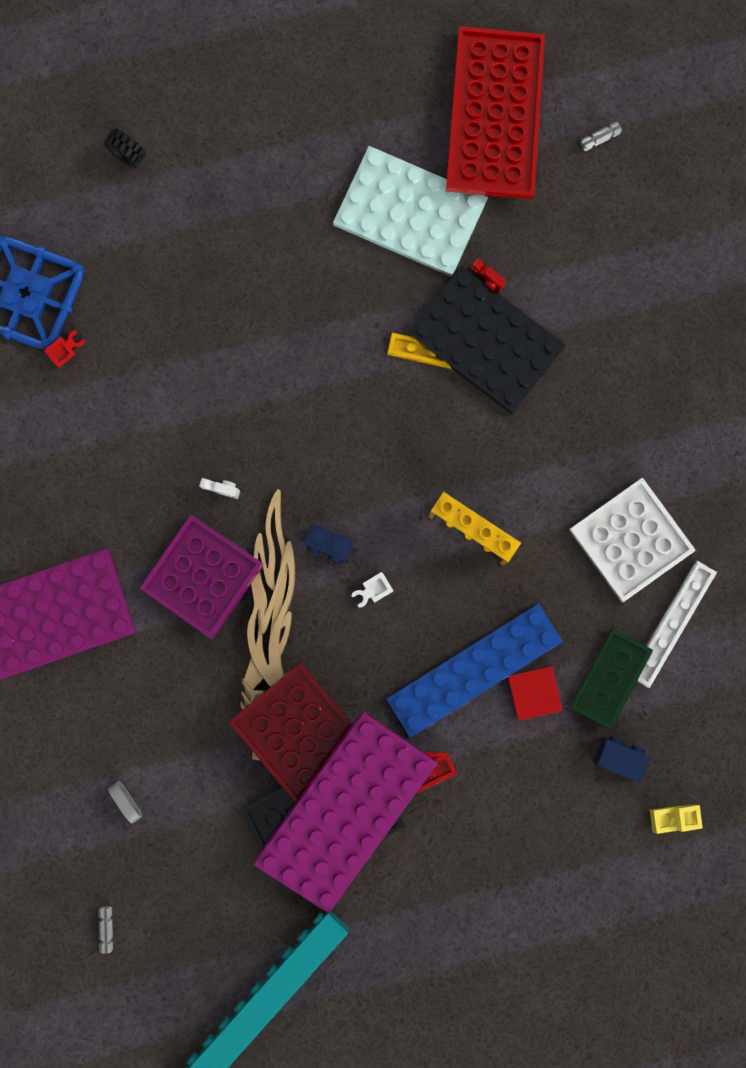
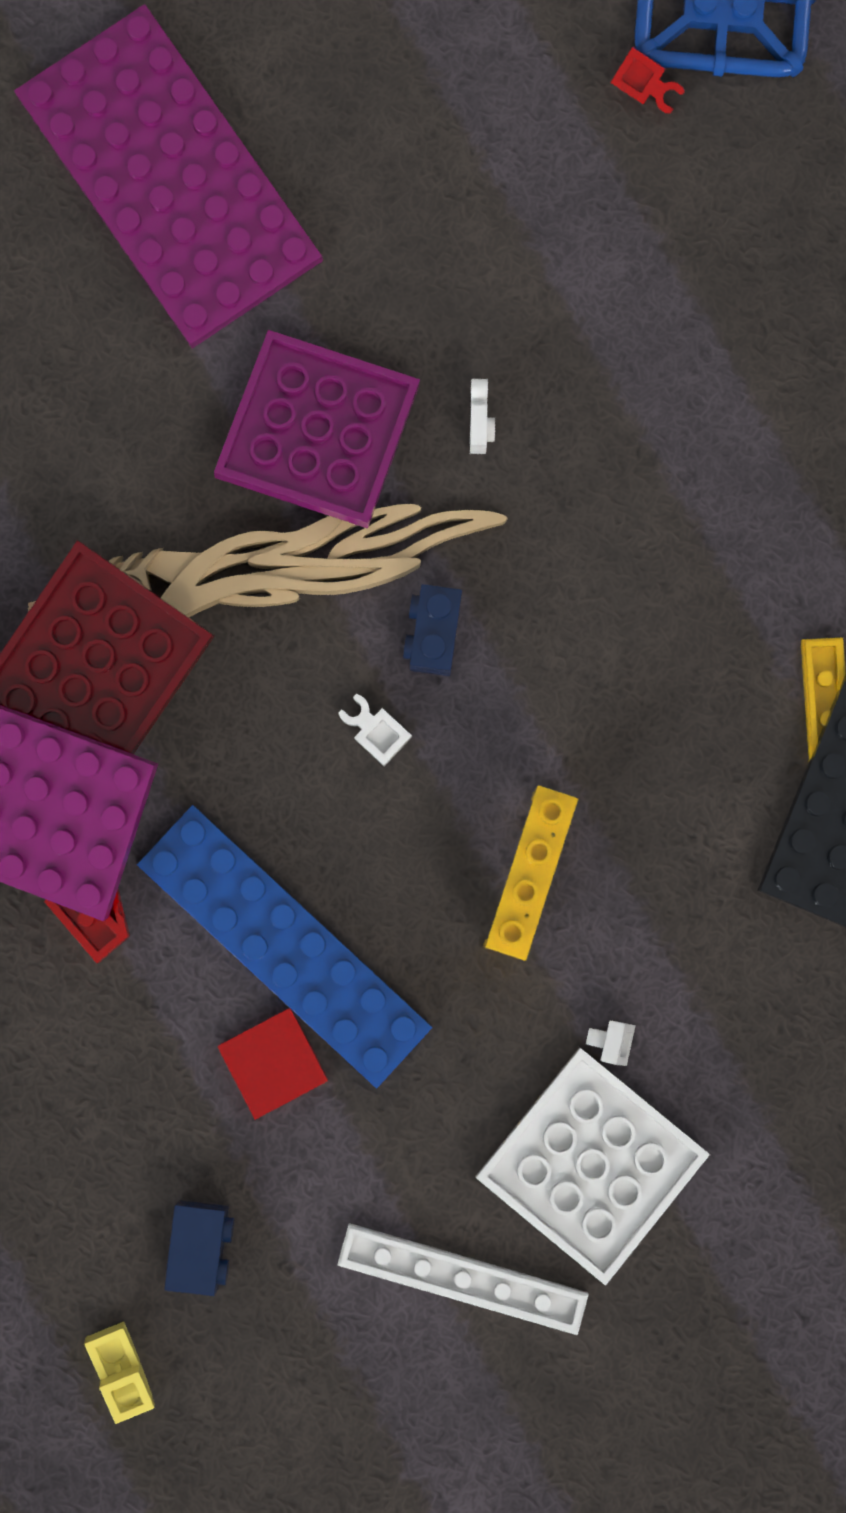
camera: 75 degrees right, 0 degrees up
dark green tile [570,629,653,730] -> none
none -> white tile [586,1020,635,1066]

